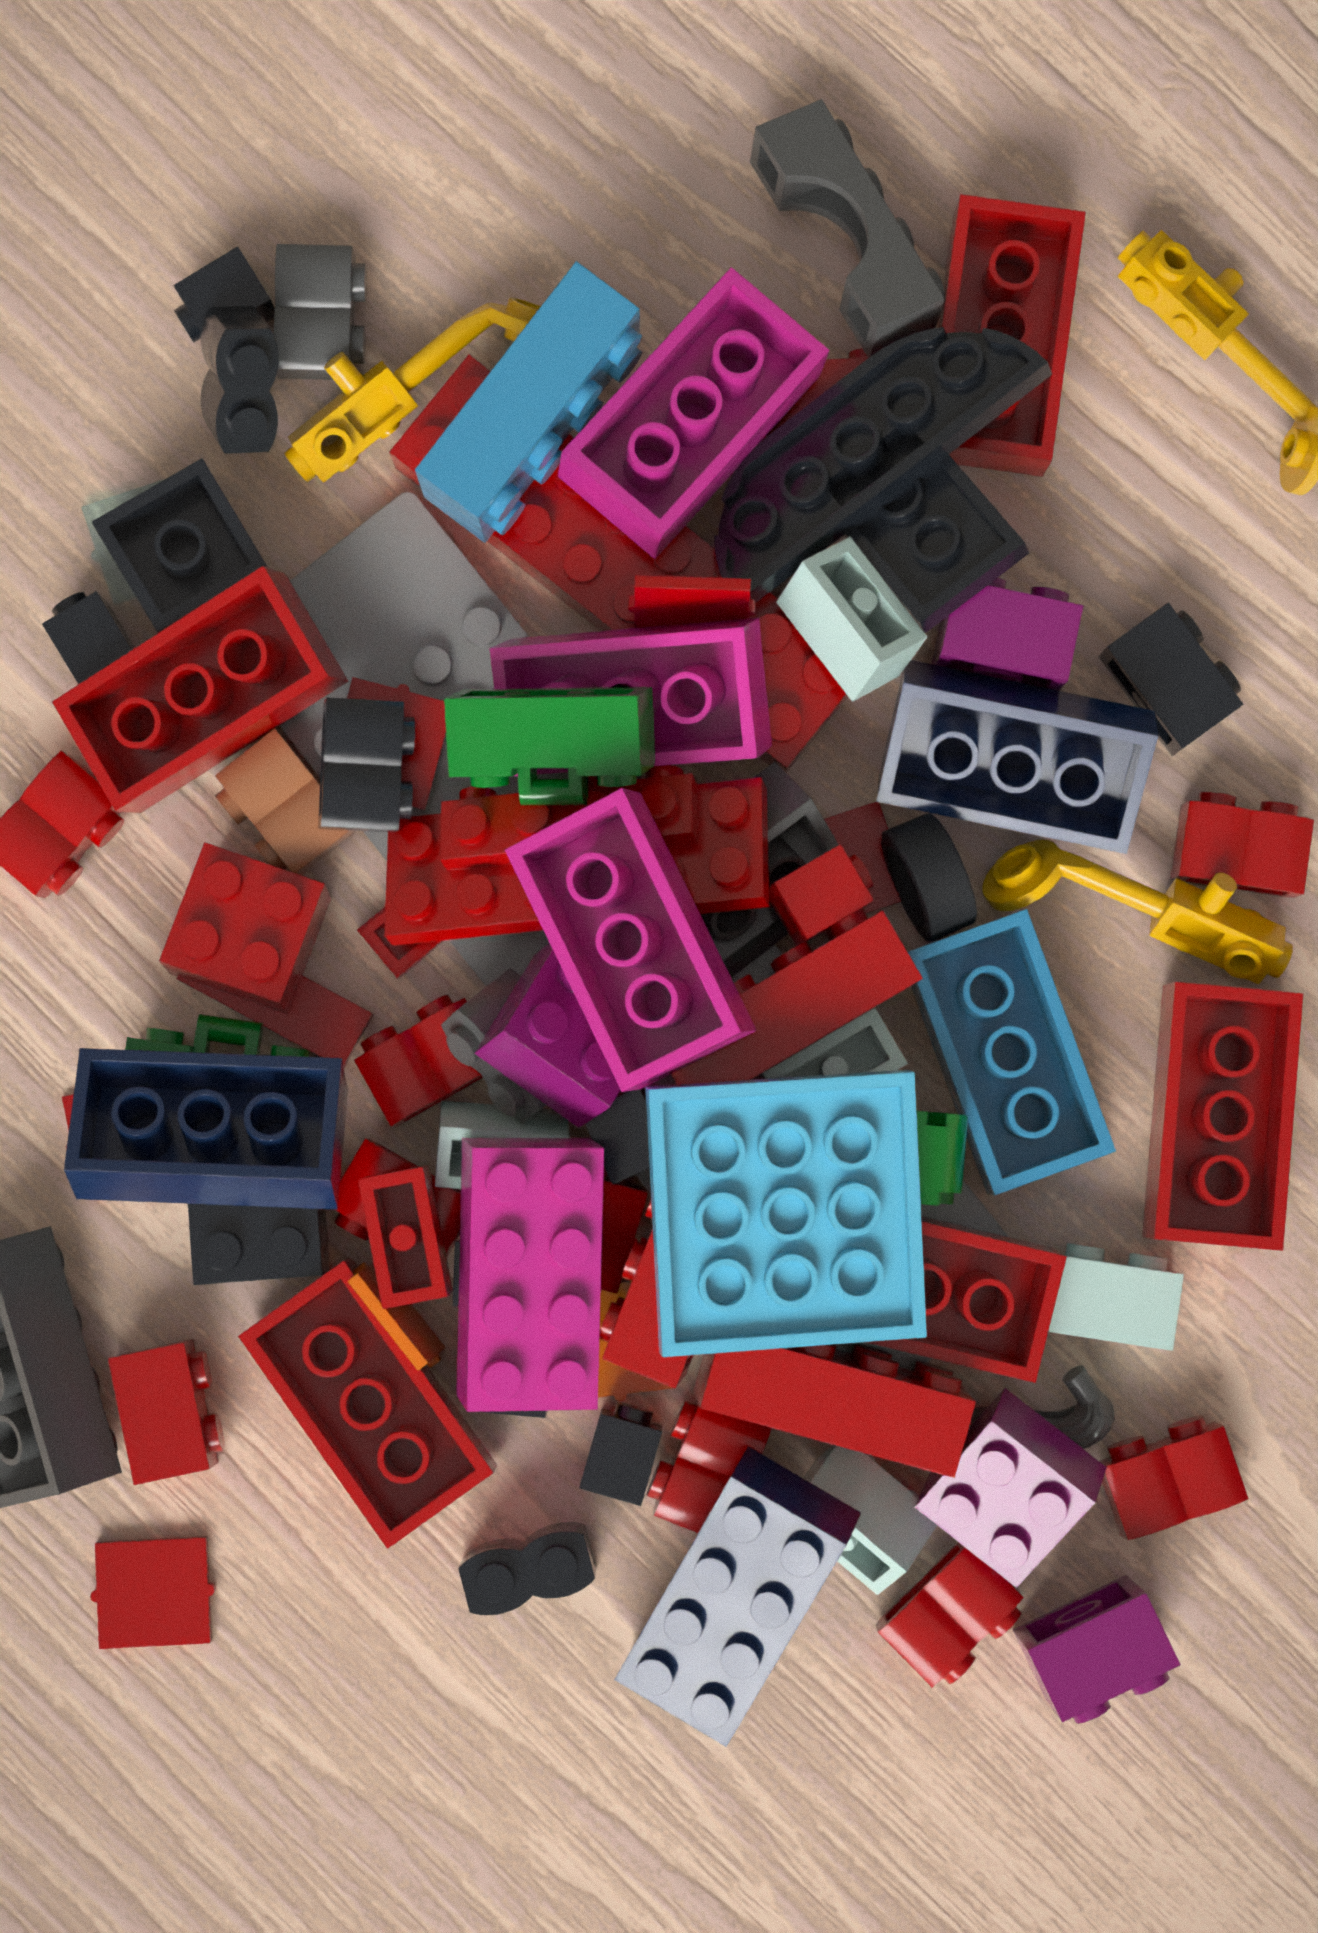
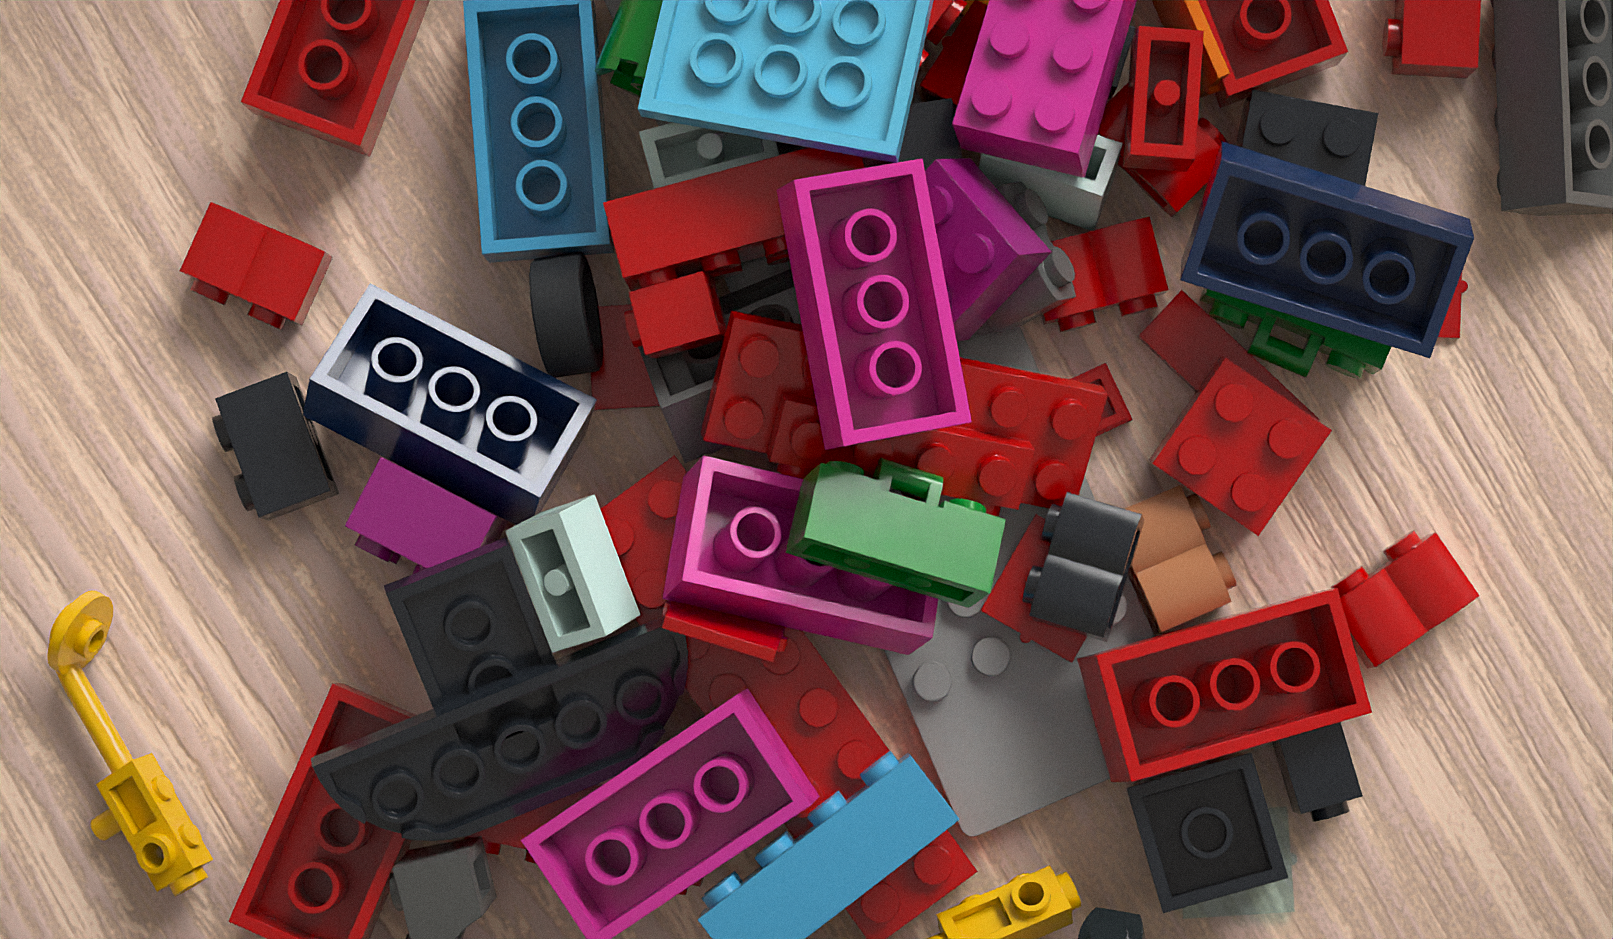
camera: 155 degrees left, 0 degrees up
yellow piece [982,839,1293,984] -> none

